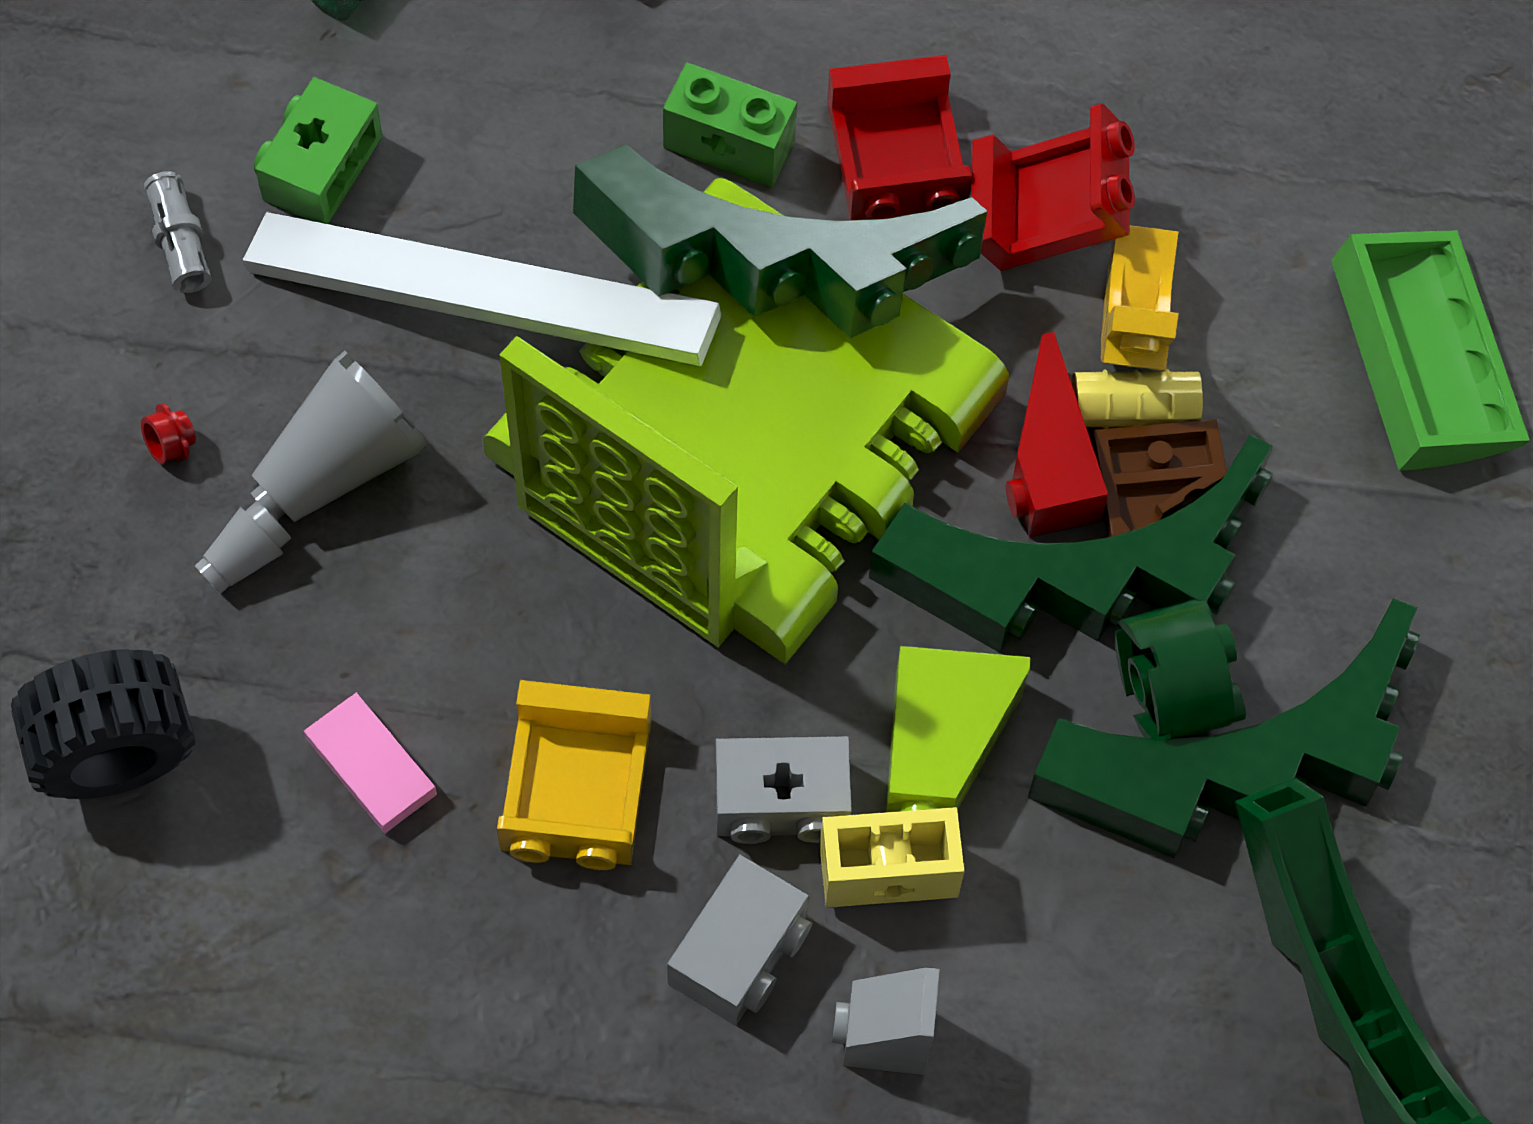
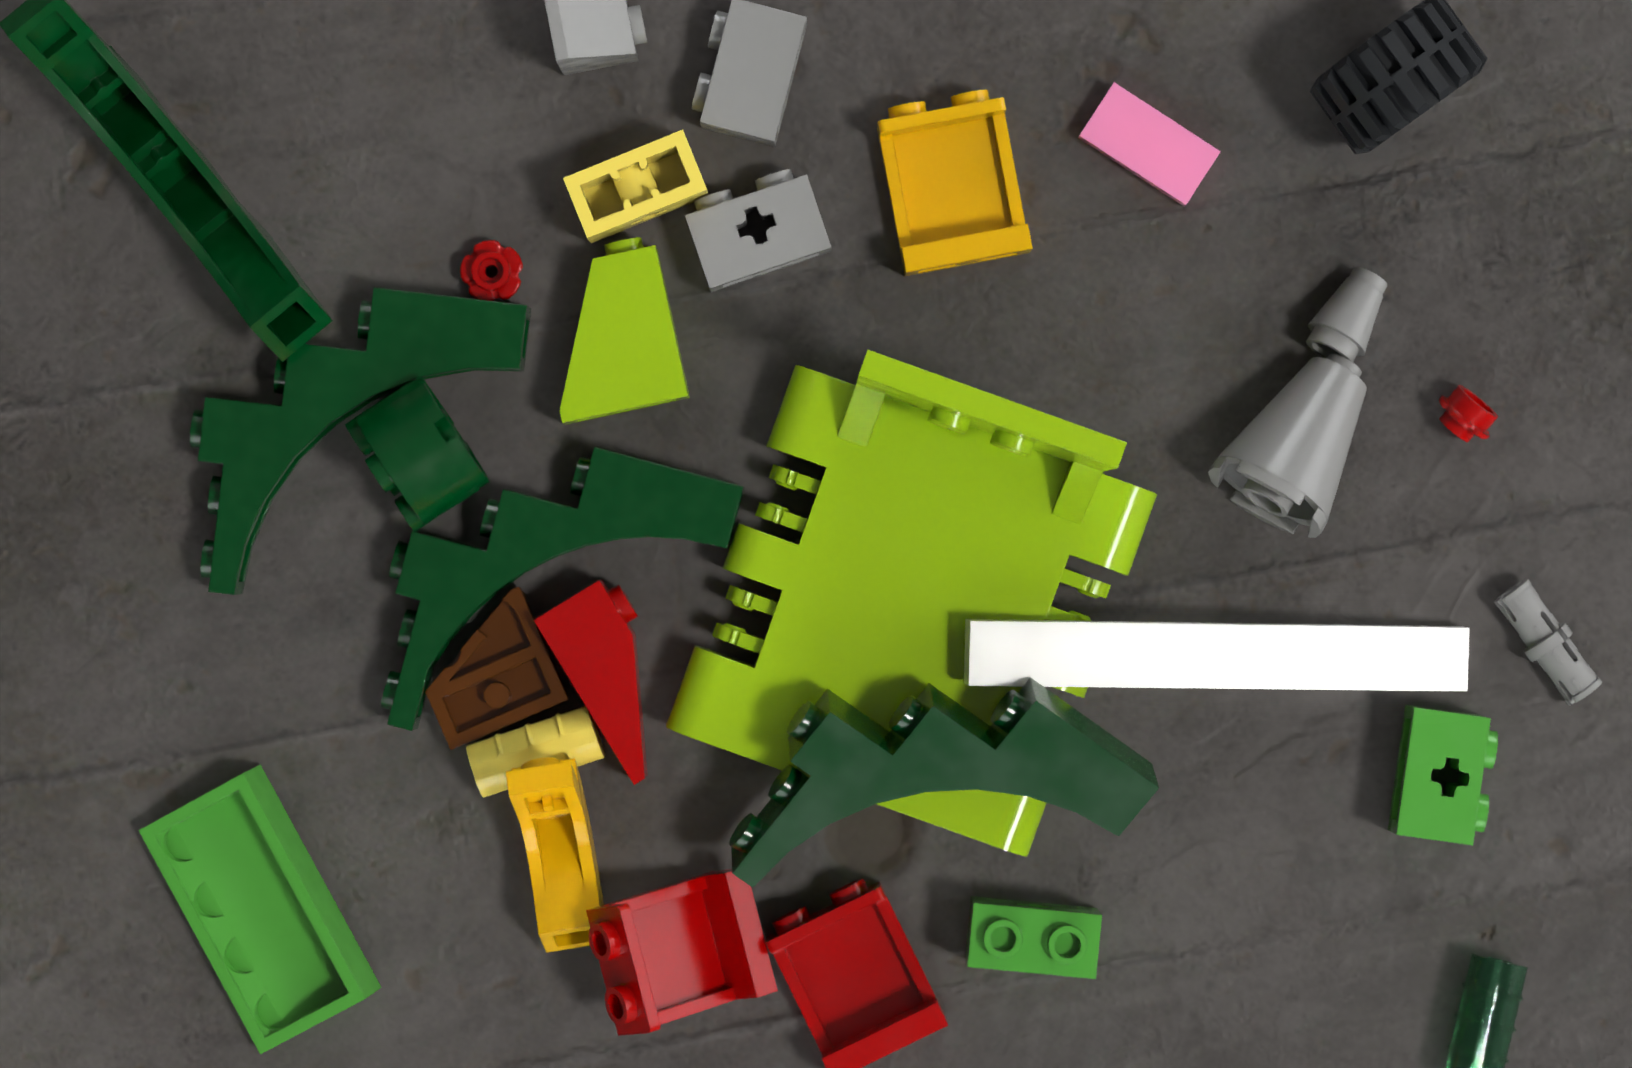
camera: 165 degrees right, 25 degrees up
none -> red plate [460,240,523,301]

